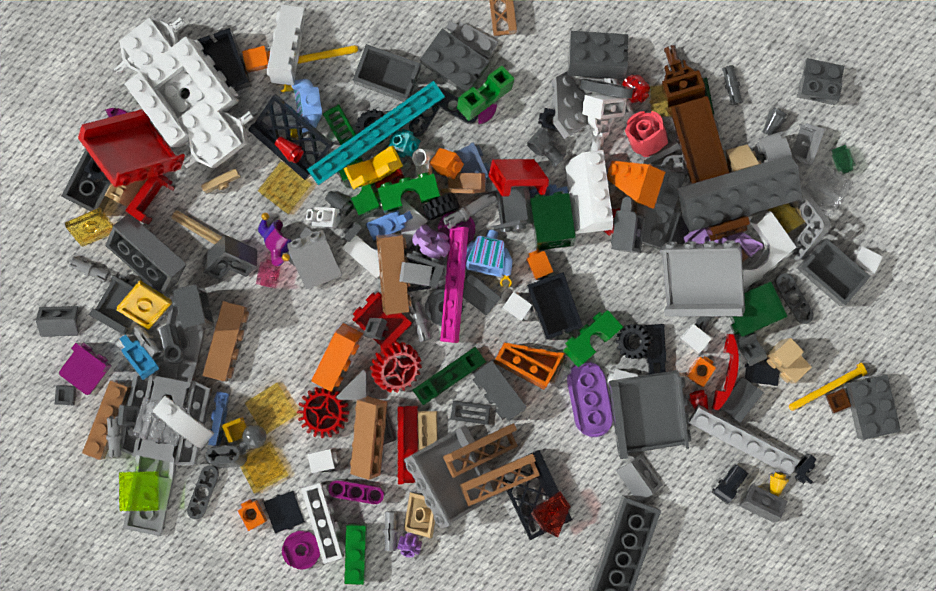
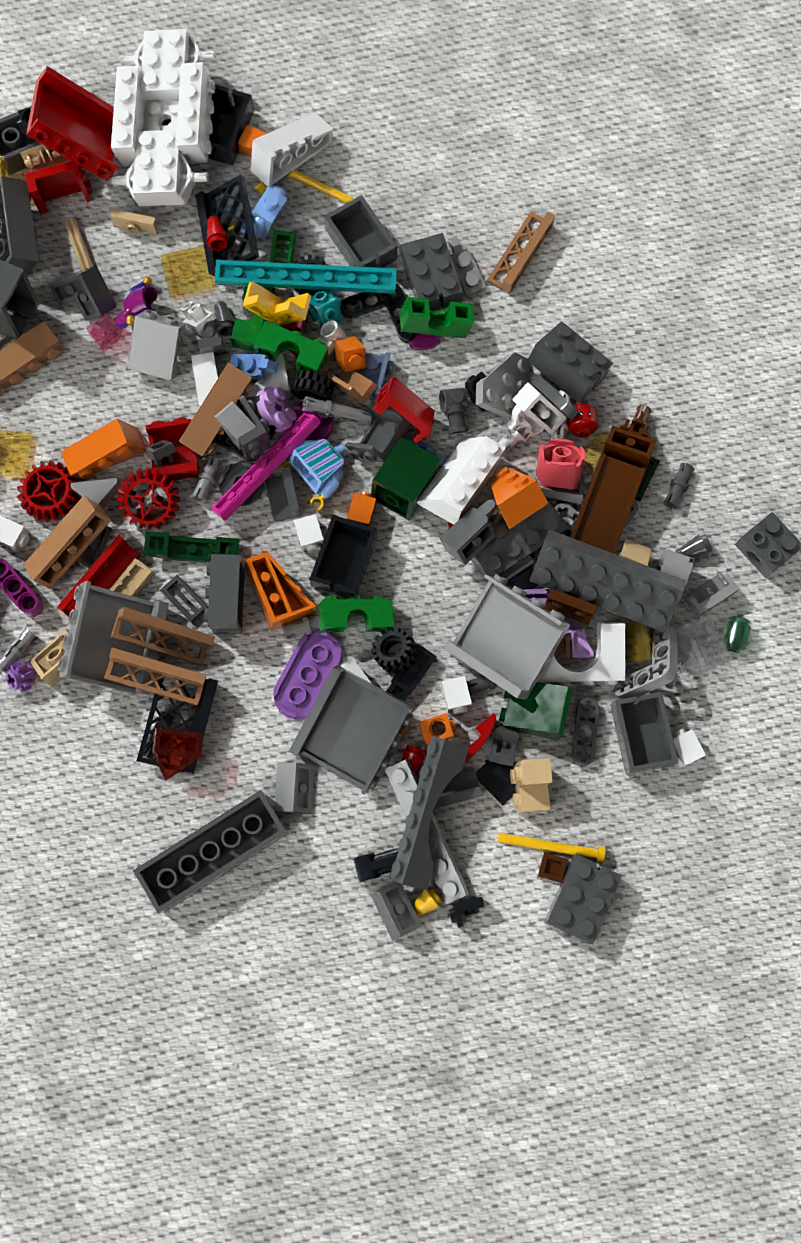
camera: 35 degrees right, 10 degrees down
none -> dark grey arch [390,736,469,890]

